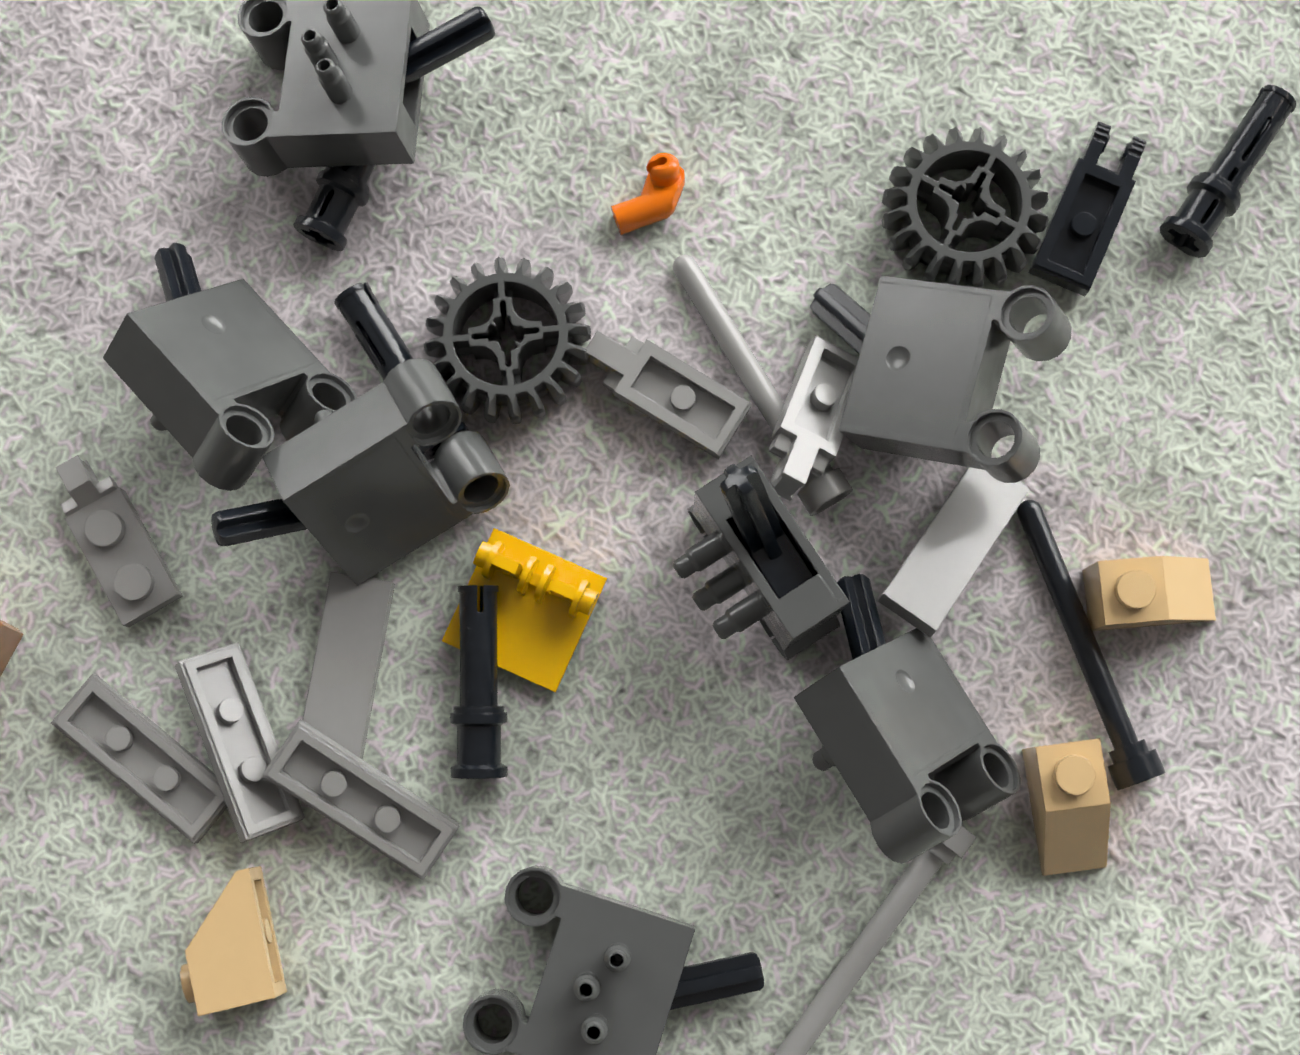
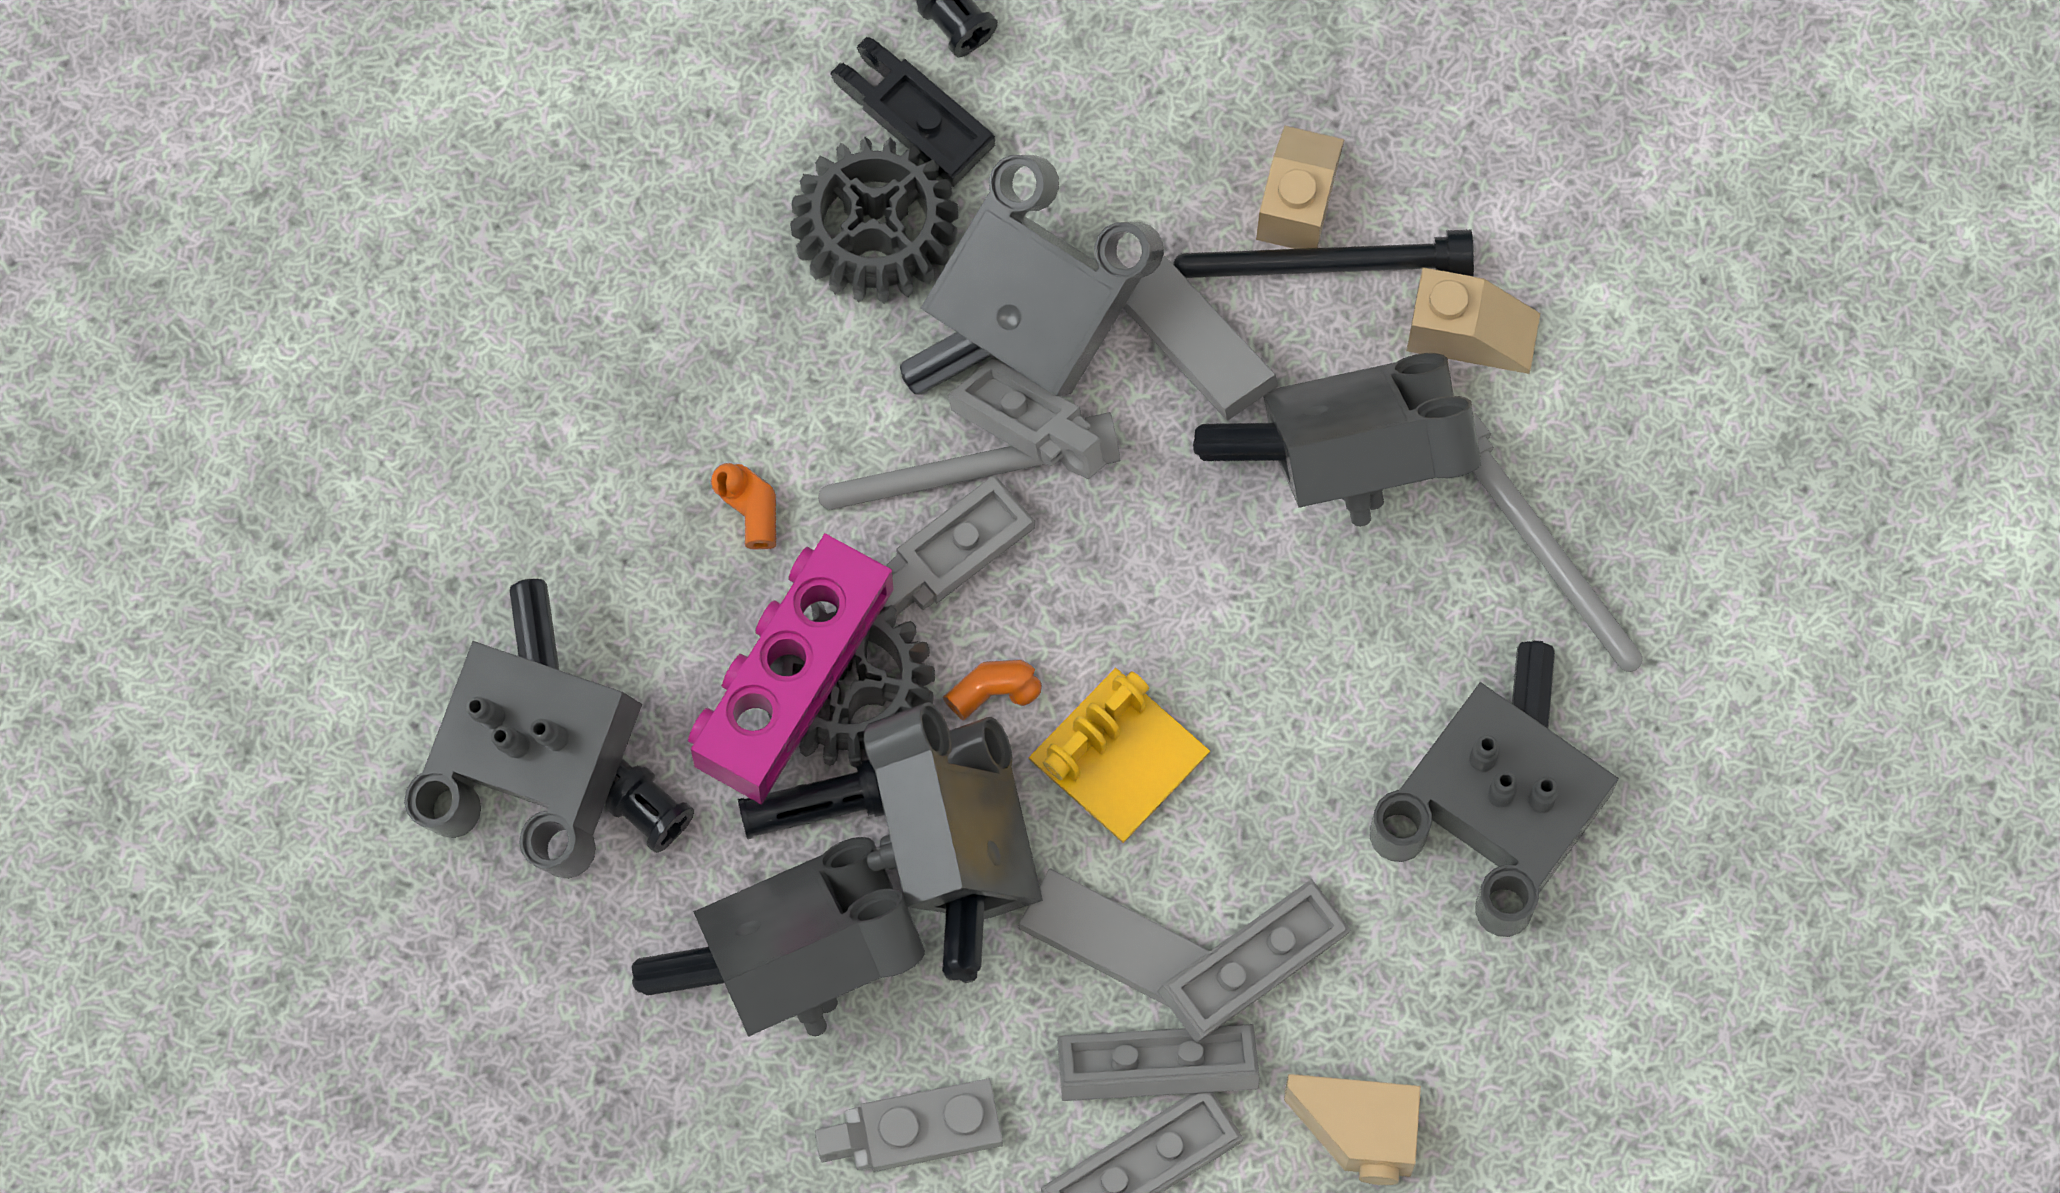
camera: 75 degrees left, 10 degrees down
black pin [450,585,508,779] -> none
dark grey piece [673,455,850,660] -> none
none -> dark pink brick [688,533,893,805]
none -> orange arm [943,659,1042,721]

